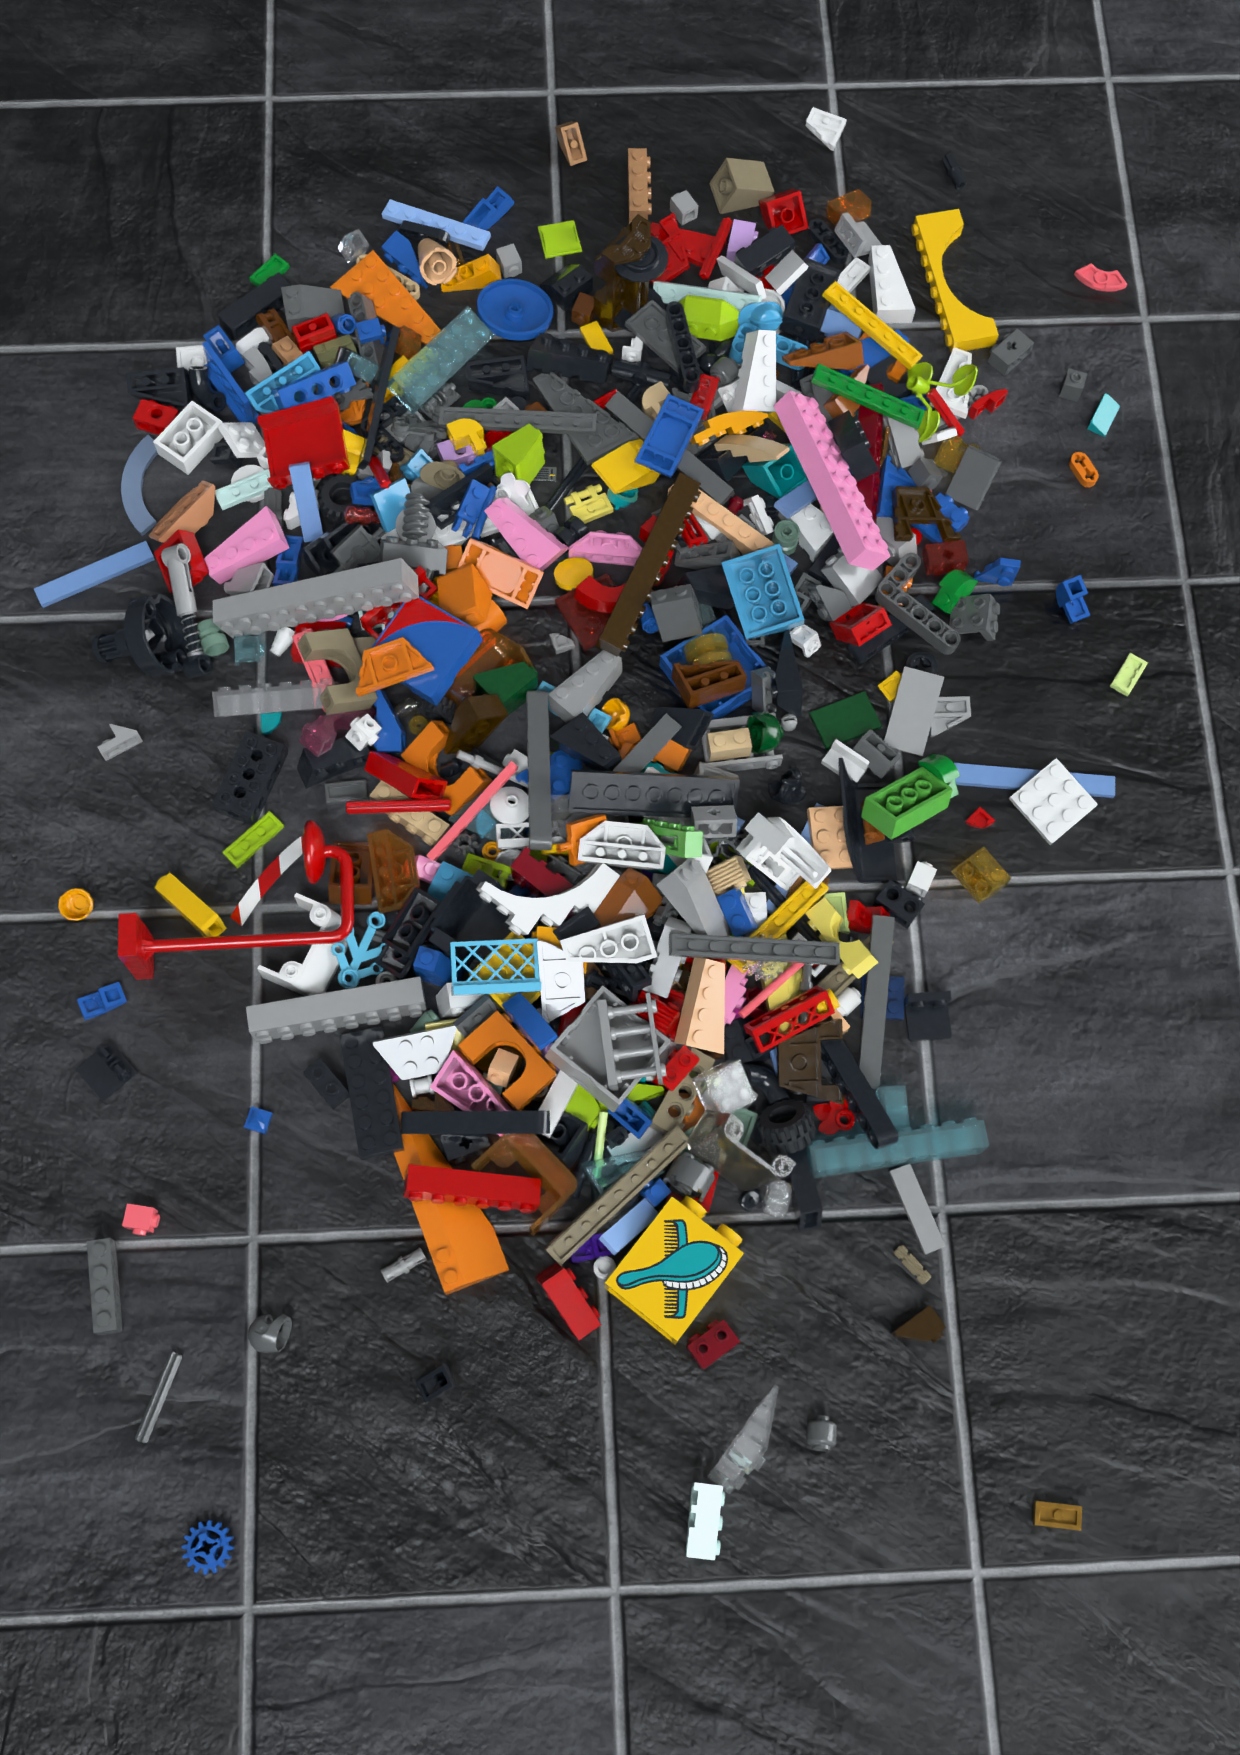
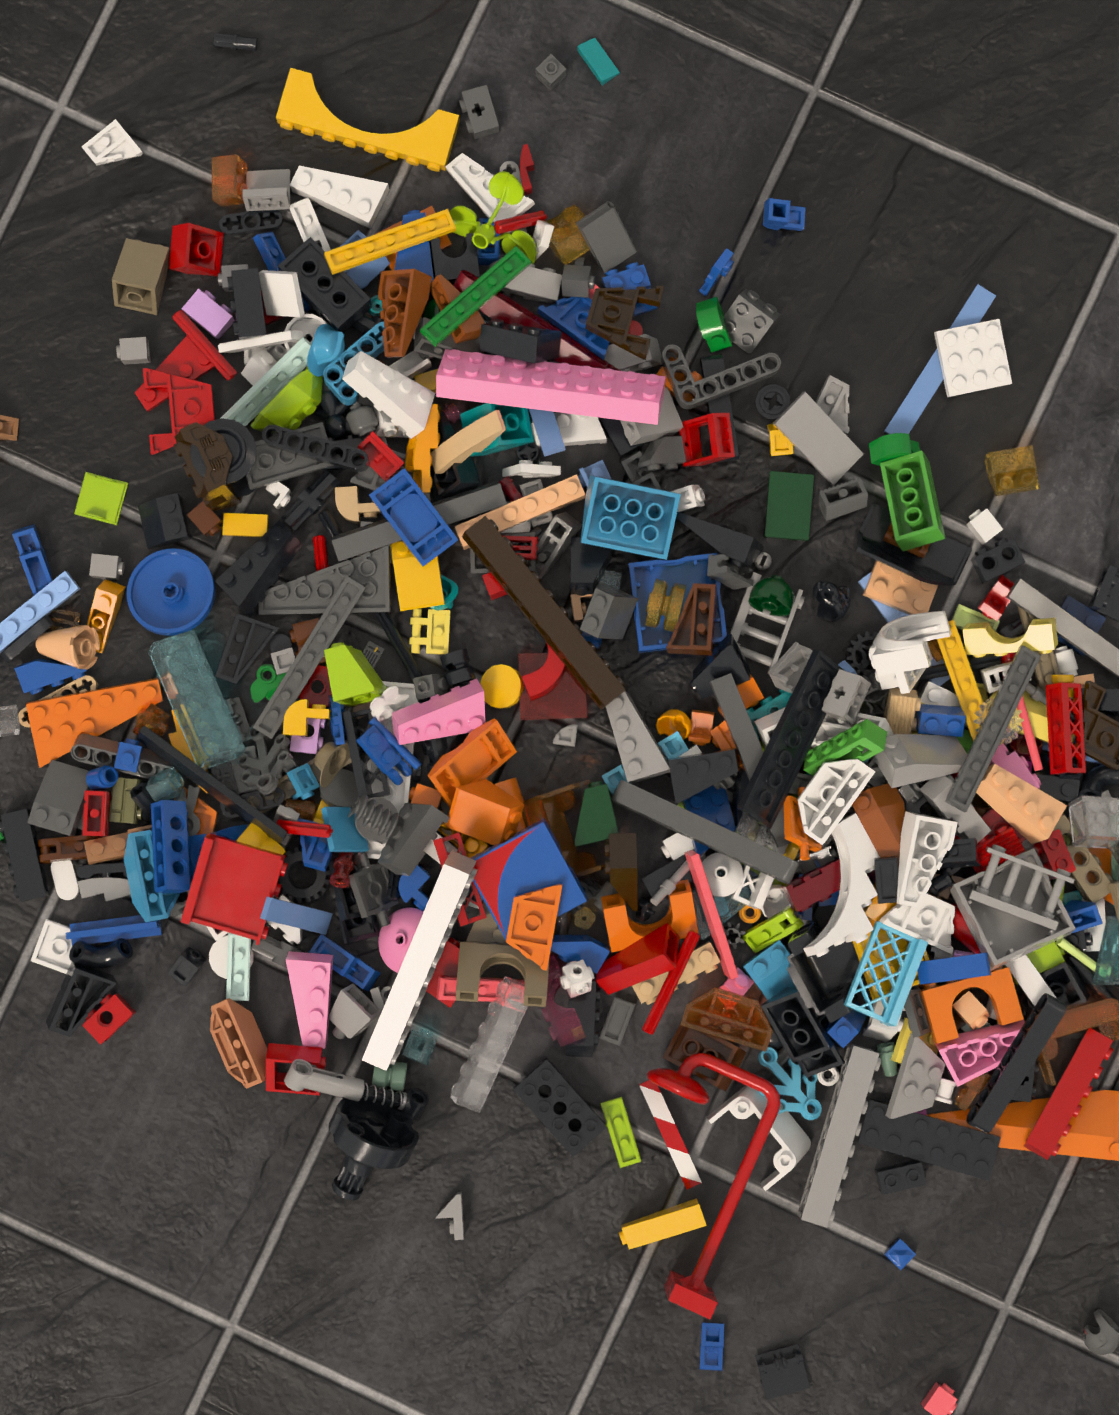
camera: 60 degrees left, 15 degrees up
medium blue tile [34,541,155,608] -> none
light orange hair [58,888,94,921] -> none
sand blue tile [121,435,158,536] -> none
white brick [153,401,223,475] -> none
blue slope [203,325,245,373] -> none
white plate [218,422,265,458] -> none
teal tile [261,712,282,736] -> none
white cone [270,627,295,657] -> none
light grey pin [380,1248,427,1283] -> none
bright pink wedge [569,530,642,566] -> none
medium nougat brick [628,148,652,224] -> none
tan brick [706,728,752,762] -> none
sand green wheel [772,520,800,555] -> none
white panel [821,739,870,783] -> none
clear orange piece [880,426,890,468] -> none
clear red brick [922,540,969,576] -> none
red tile [965,807,995,828] -> none
orange beam [1069,452,1099,487] -> none
yellowish green plate [1110,653,1148,697] -> none

